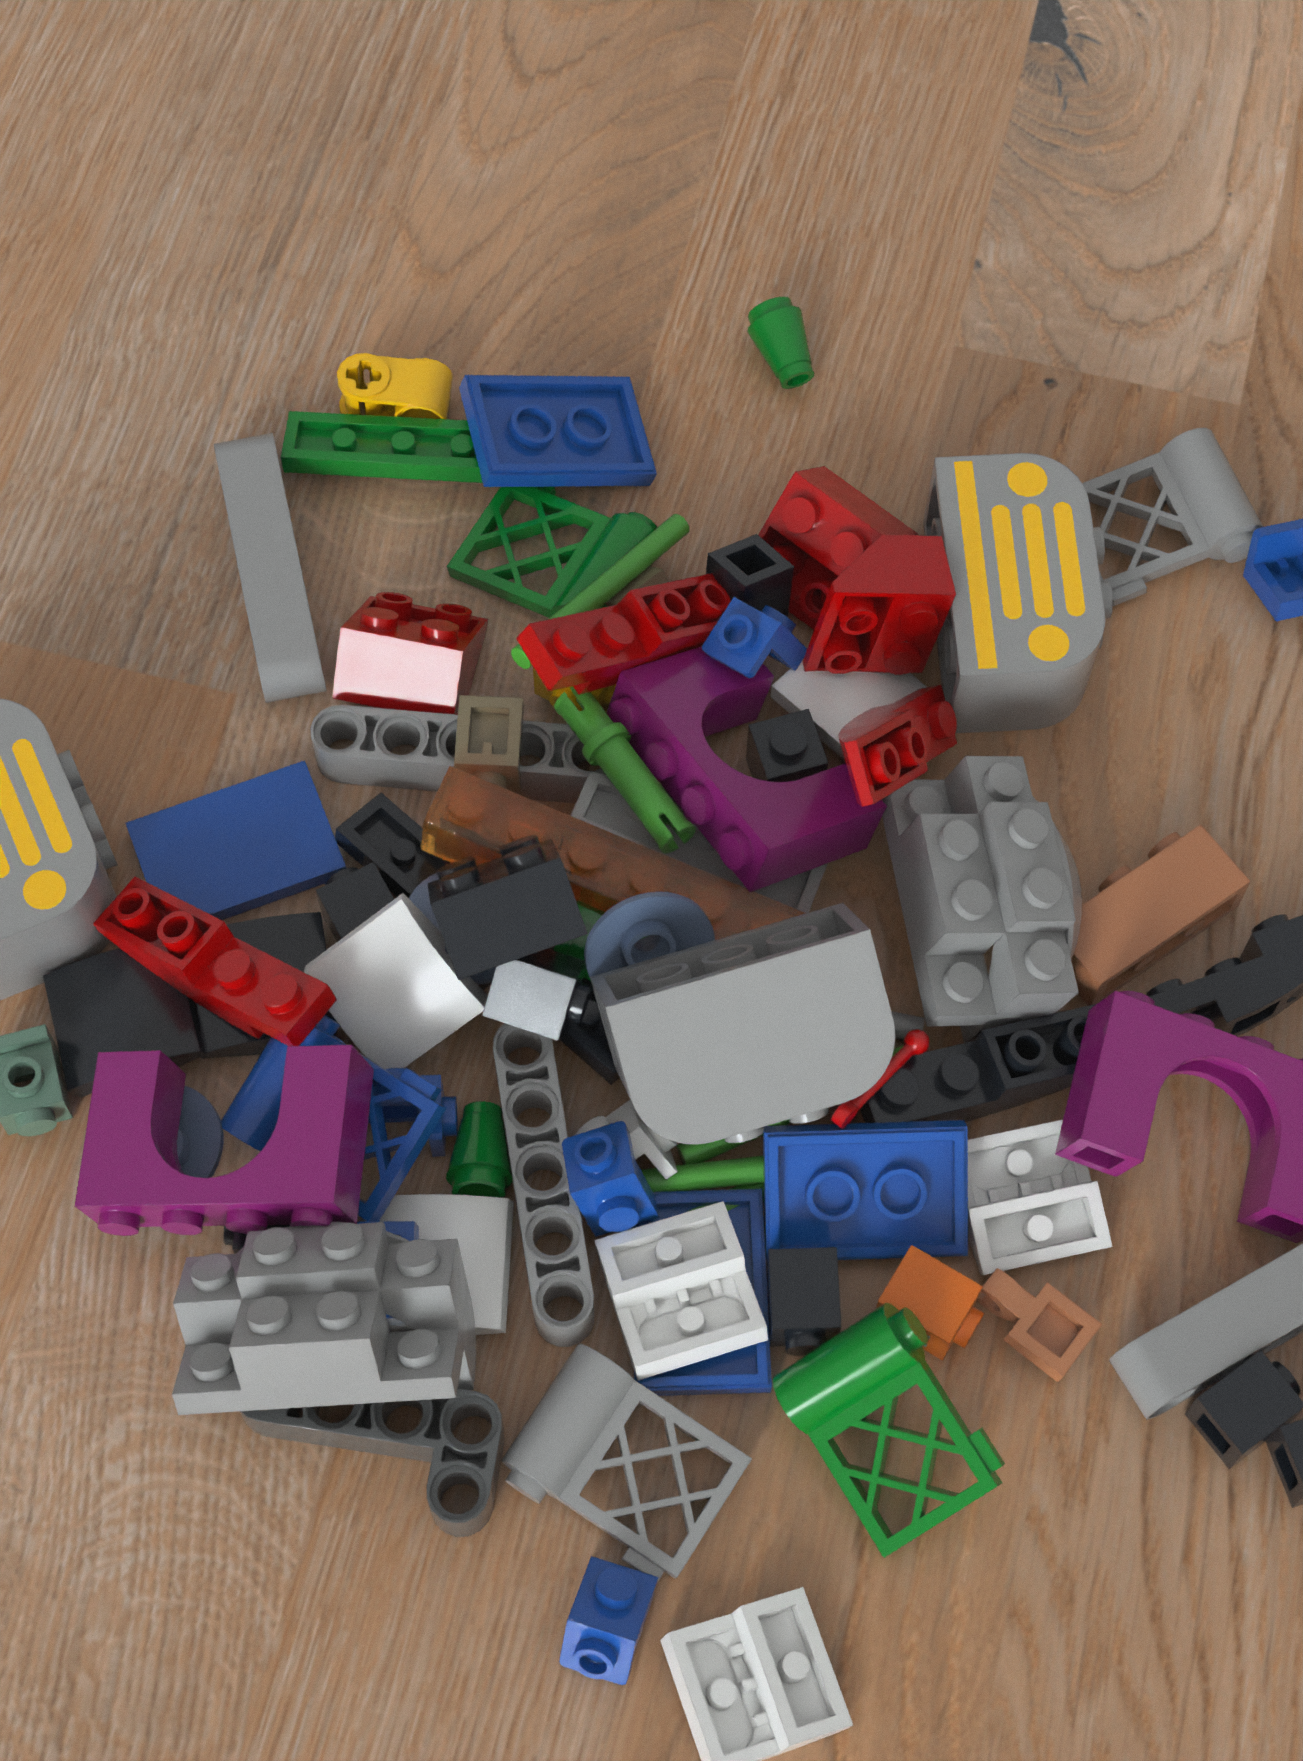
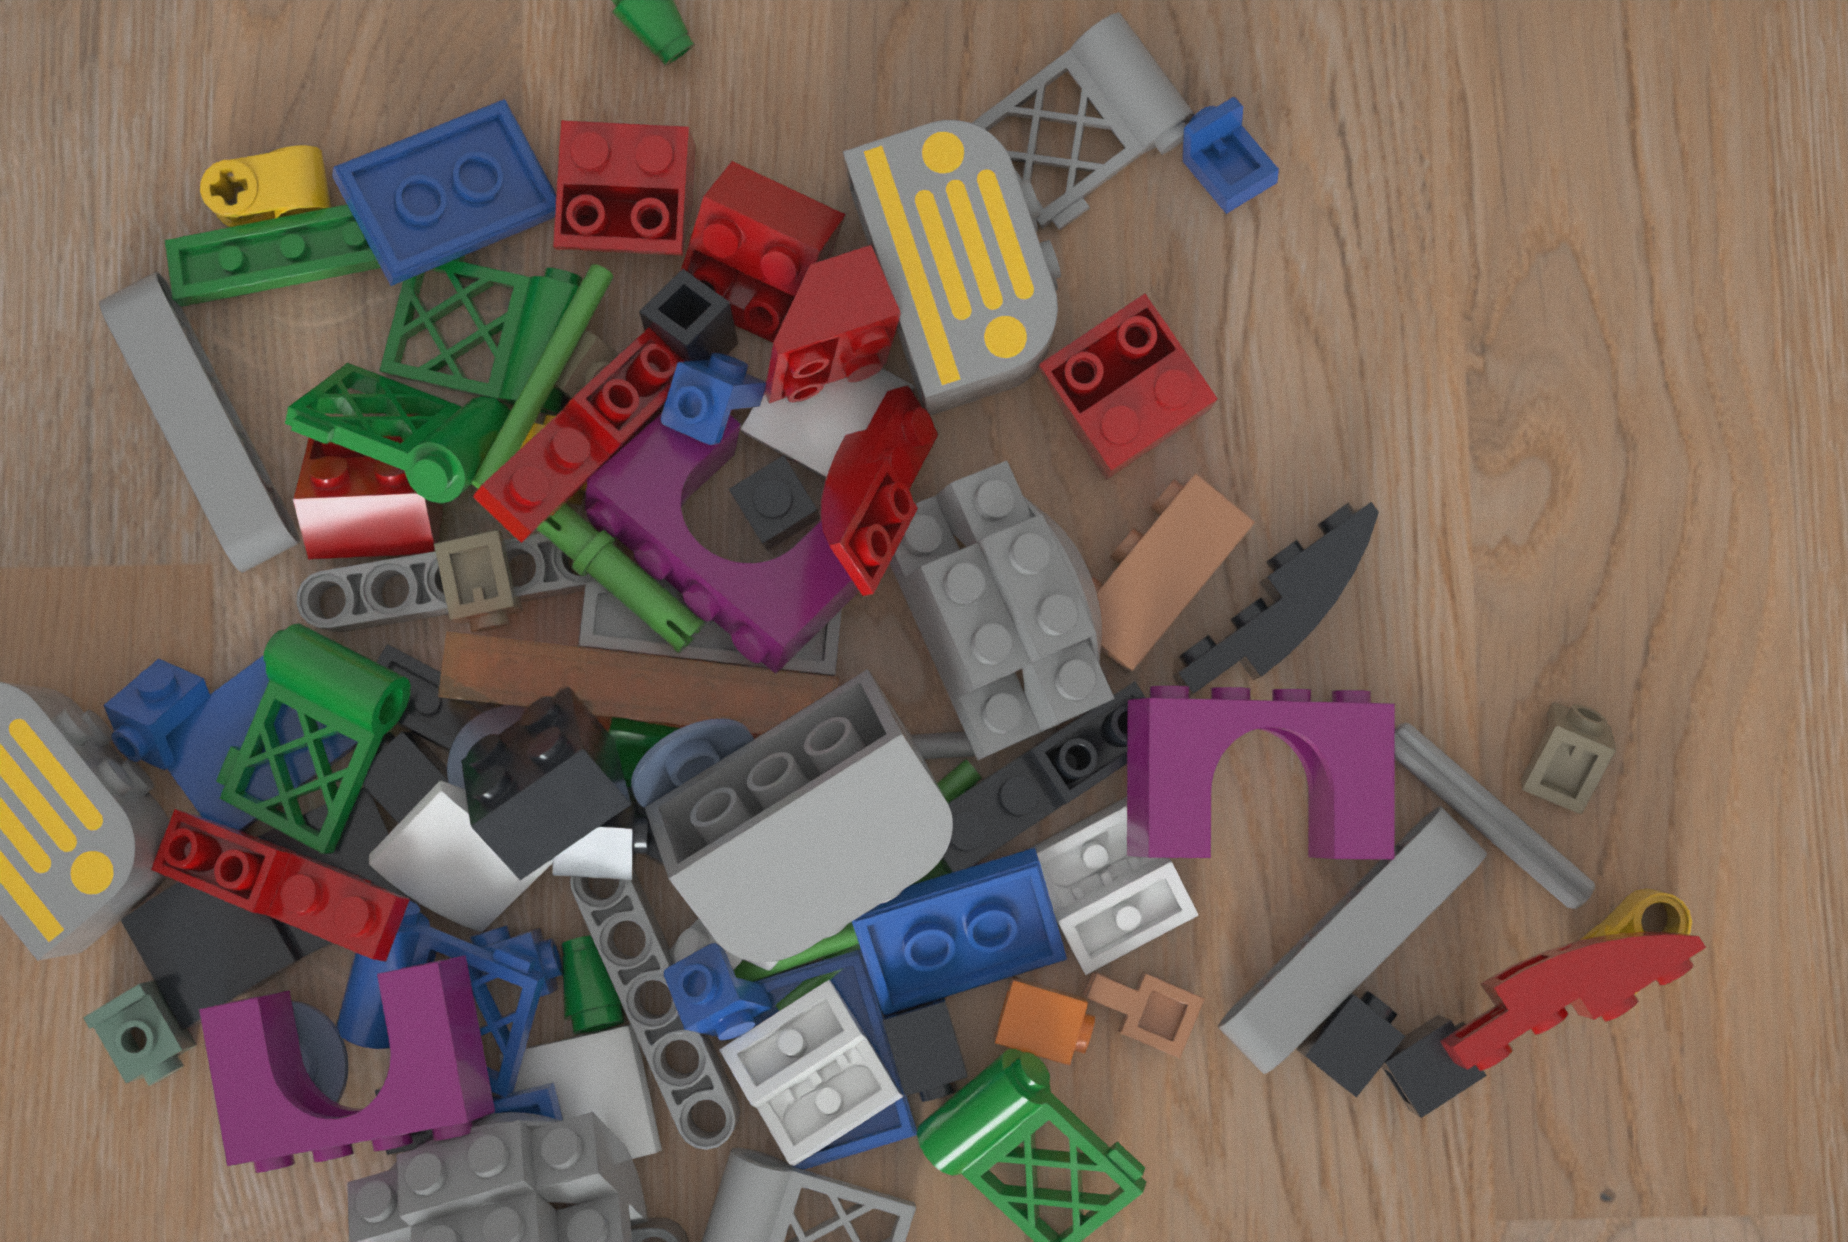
camera: 10 degrees left, 20 degrees up
red hinge [831,1029,930,1129] -> none
none -> blue bracket [103,659,211,770]
none -> green piece [216,623,411,854]
none -> green piece [285,363,510,503]
none -> red slope [553,120,696,256]
none -> red slope [1038,293,1218,480]

